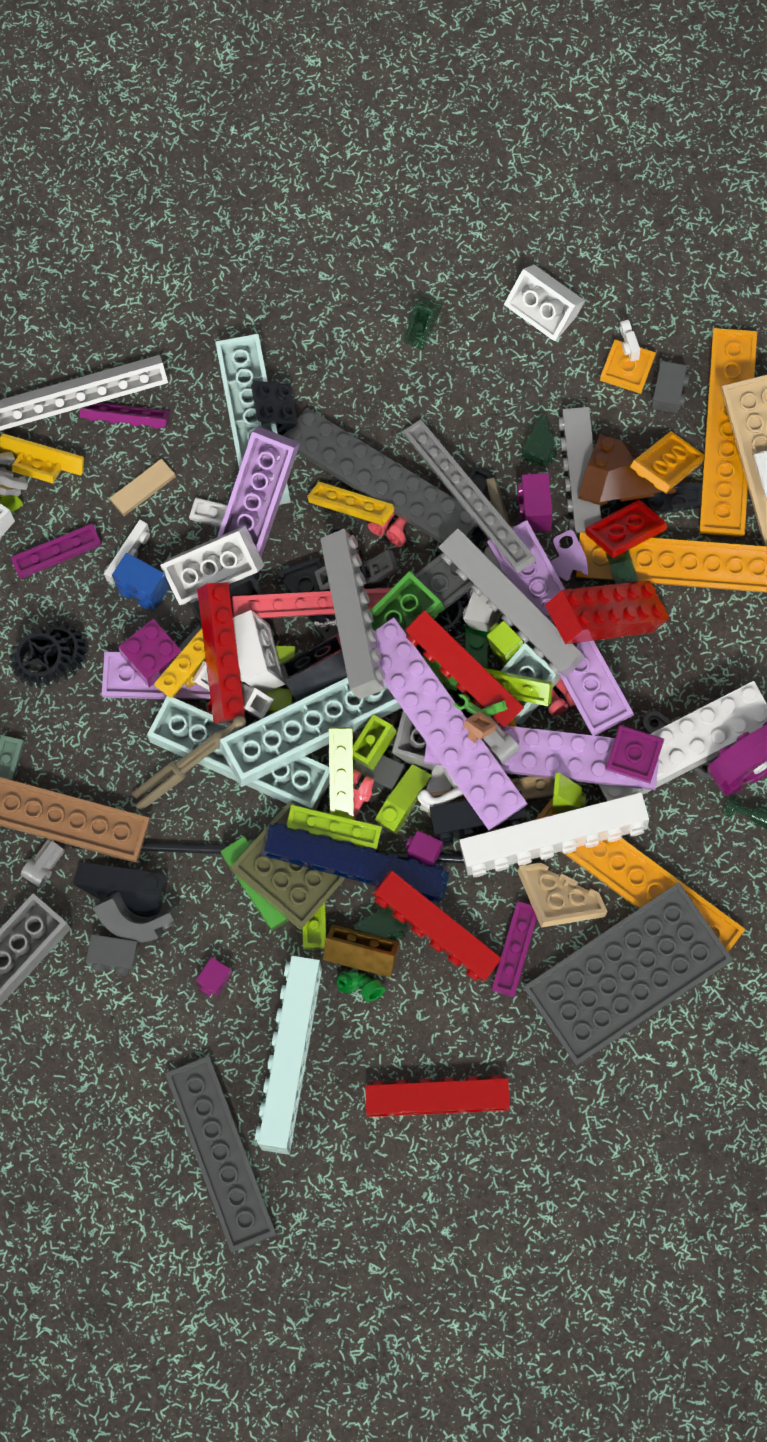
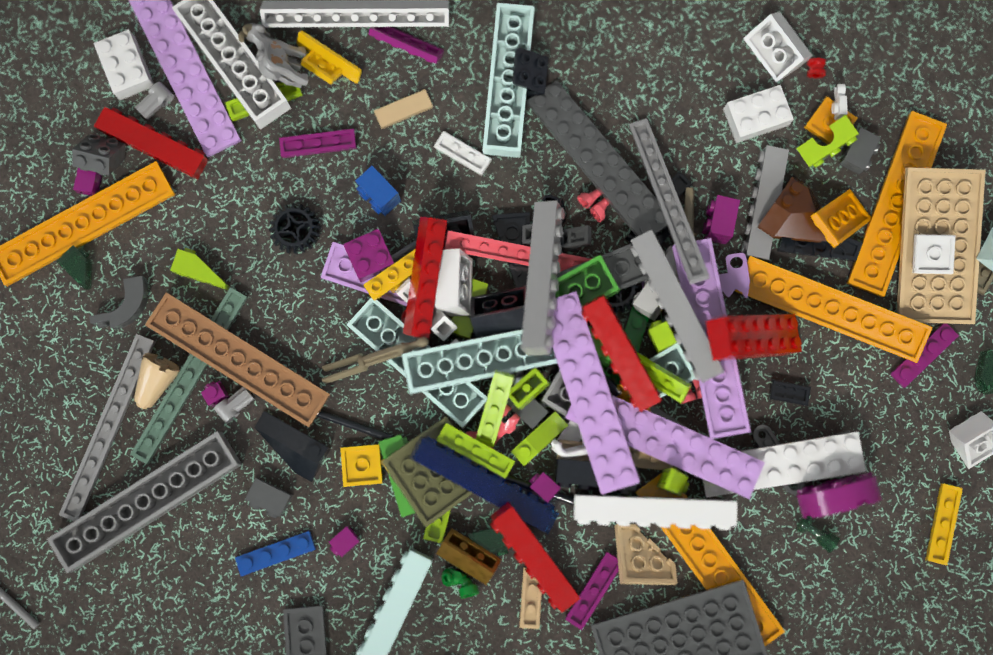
camera: 10 degrees right, 10 degrees up
black gear [10,627,72,688] -> none
dark grey arch [93,892,180,942] -> none
white plate [104,520,150,585] -> none
white brick [160,525,265,605] -> none
lavender brick [217,427,300,558] -> none
yellow plate [307,482,394,526] -> none
clear green slope [403,296,442,350] -> none
bright green arm [454,694,507,717] -> none
nougat tile [463,711,497,743] -> none
light grey piece [483,716,520,764] -> none
clear green slope [522,414,557,469] -> none
red plate [585,500,667,558] -> none
clear green slope [605,550,638,584] -> none
magenta tile [605,725,664,784] -> none
none -> magenta brick [200,381,230,407]
none -> blue plate [235,531,316,576]
none -> yellow plate [340,444,383,487]
none -> tan tile [520,567,542,629]
none -> white brick [723,85,794,143]
none -> black plate [768,380,811,406]
none -> lime arch [796,115,859,168]
none -> red wheel [807,58,826,78]

